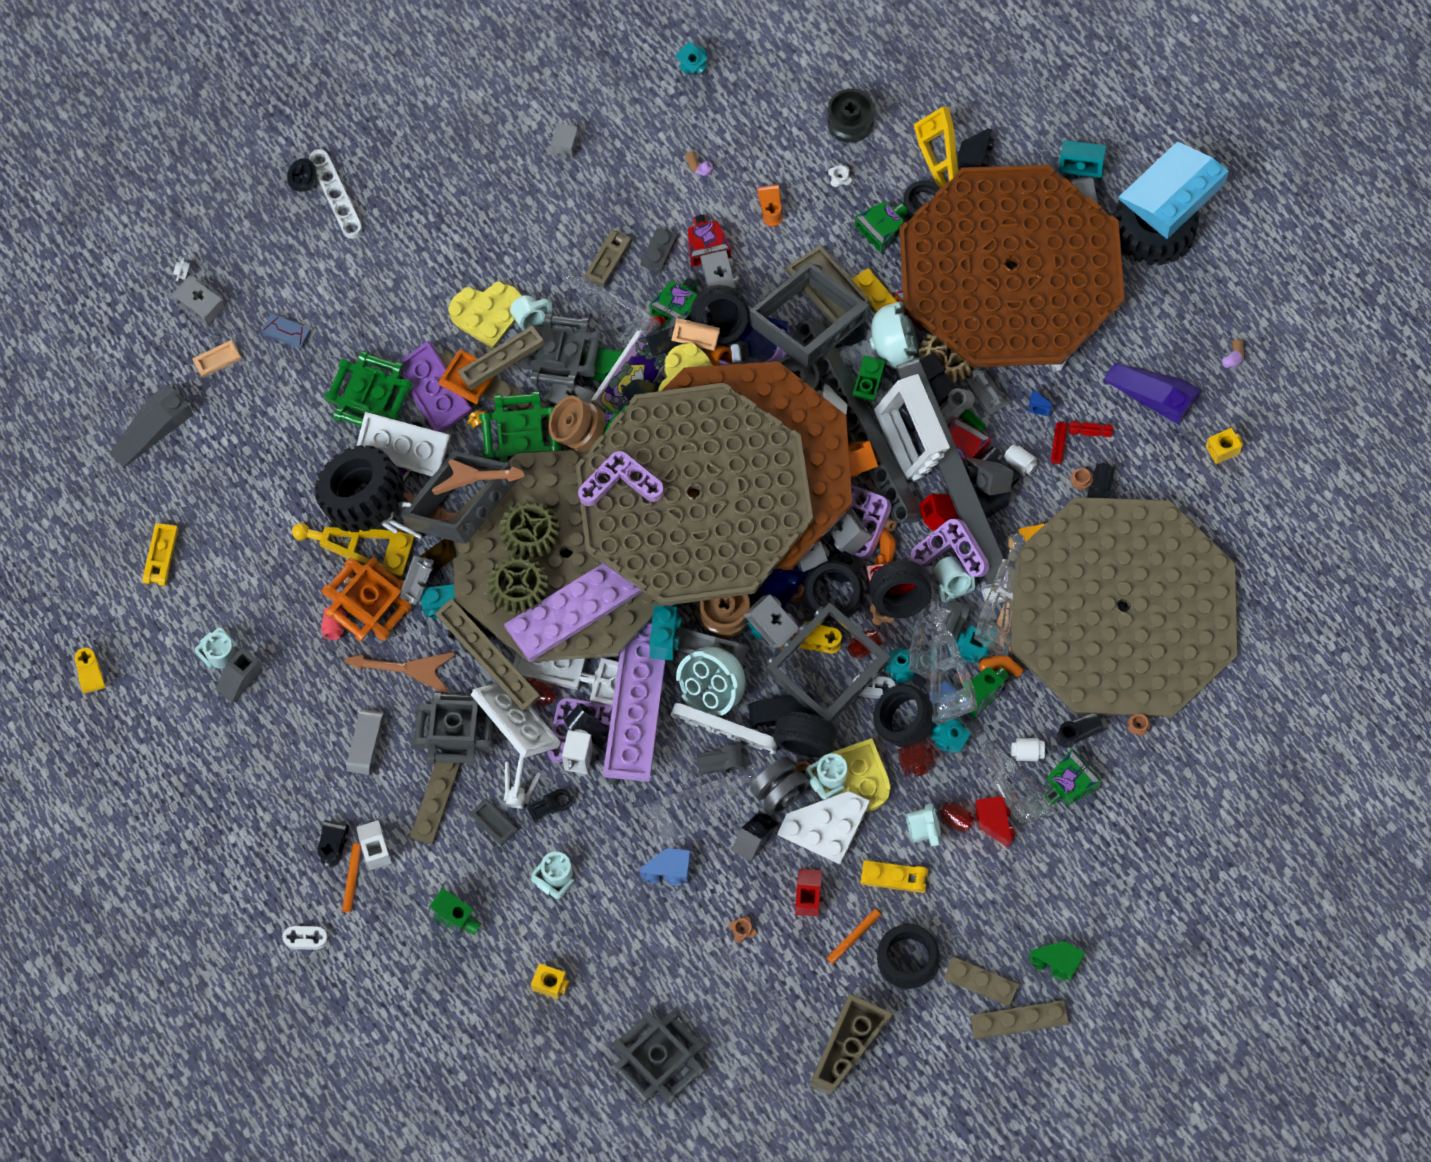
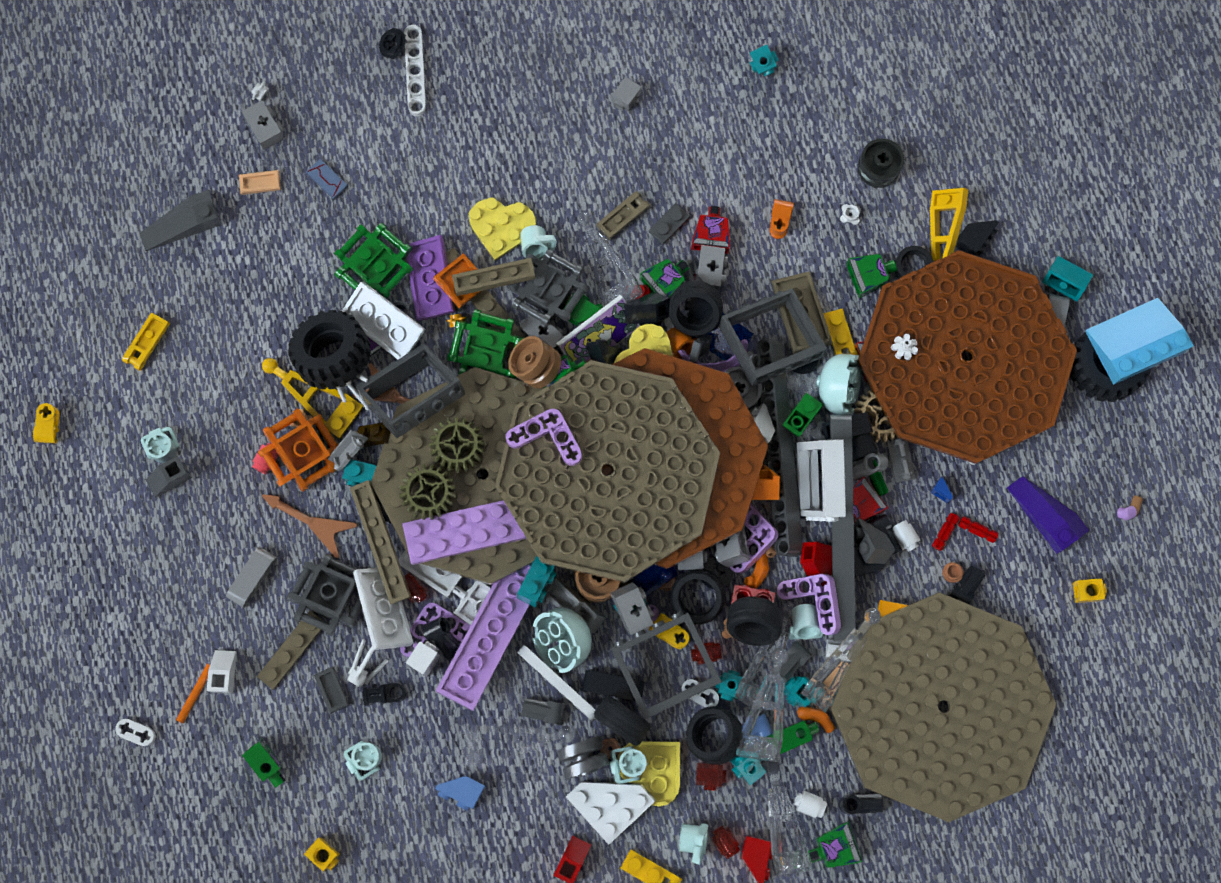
camera: 15 degrees right, 10 degrees up
black piece [317,820,349,867] -> none
nougat piece [432,459,526,495] -> none
light nougat tile [671,318,720,351] -> none
arm [685,151,713,176] -> none
nougat plate [729,916,756,943] -> none
black slope [731,811,779,861] -> none
nougat plate [1127,714,1150,736] -> none
none -> white plant [891,334,918,360]

